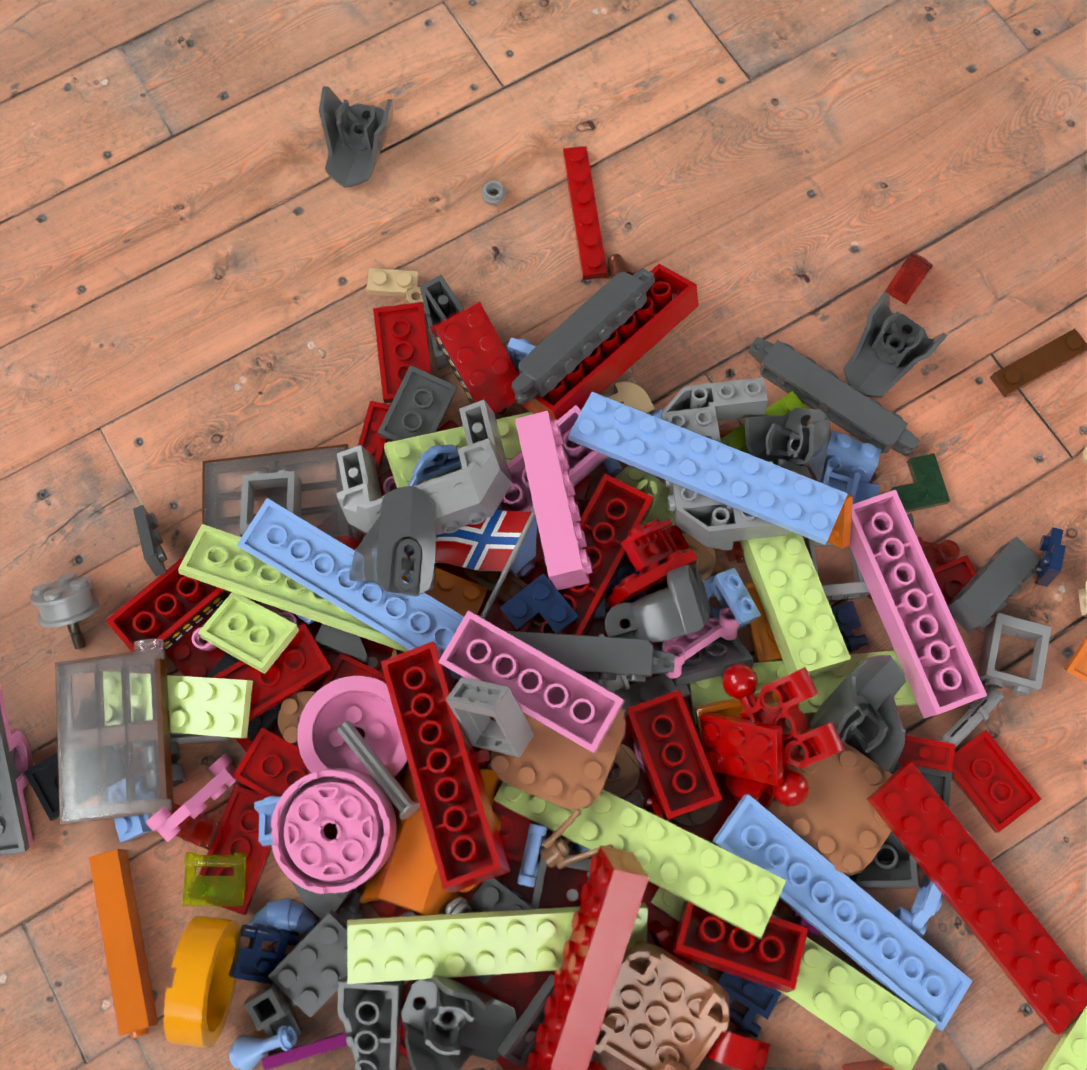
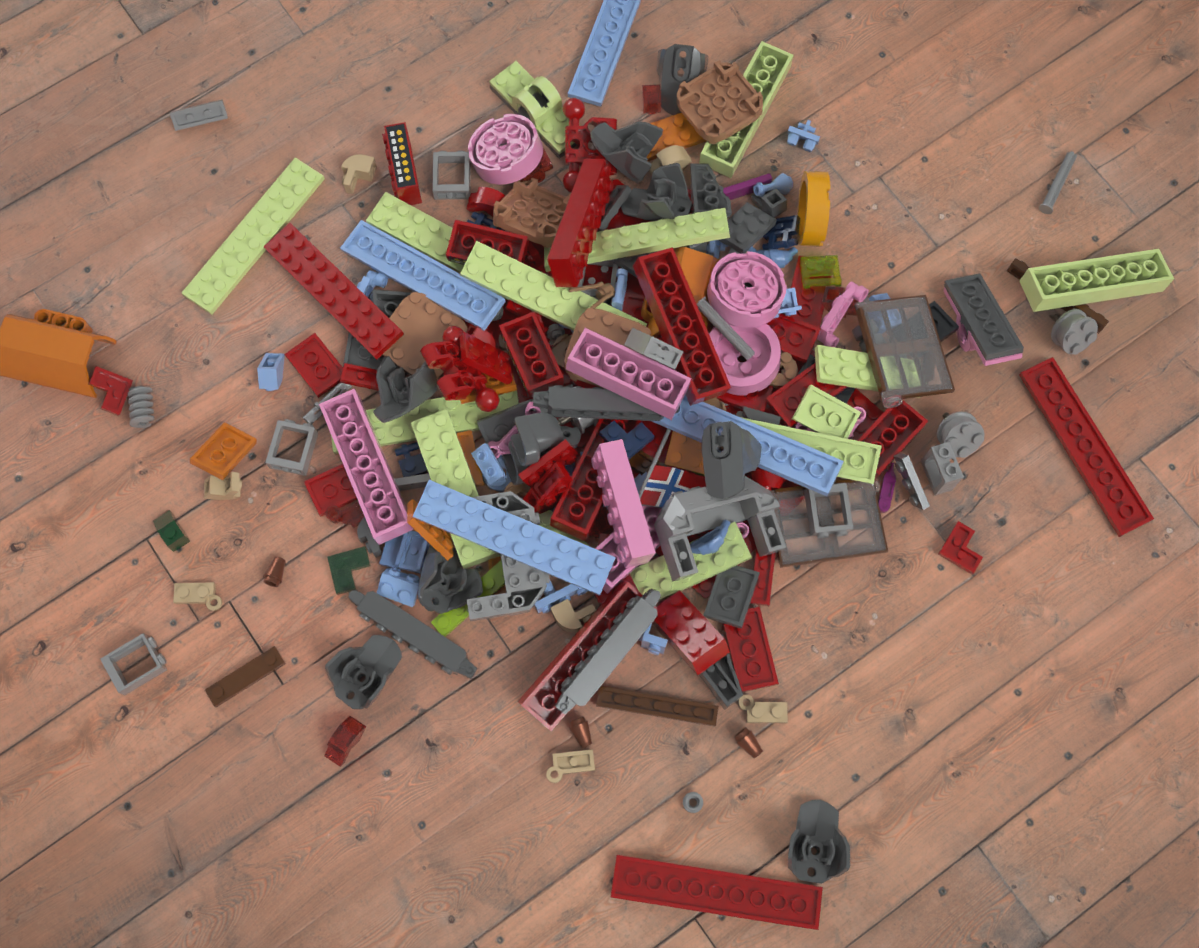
camera: 175 degrees right, 0 degrees up
orange brick [89,849,158,1039] -> none
red plate [563,146,607,280] -> none
dark grey brick [947,537,1040,632] -> none
dark blue plate [1034,527,1066,587] -> none
none -> light blue slope [257,353,285,391]
none -> copper cone [263,557,286,587]
none -> tan hinge [546,749,595,783]
none -> reddish brown plate [596,686,719,727]
none -> red plate [610,855,823,930]
none -> copper cone [734,727,763,758]
none -> magenta piece [878,463,896,513]
none -> light grey window [921,442,964,496]
none -> red plate [938,521,983,575]

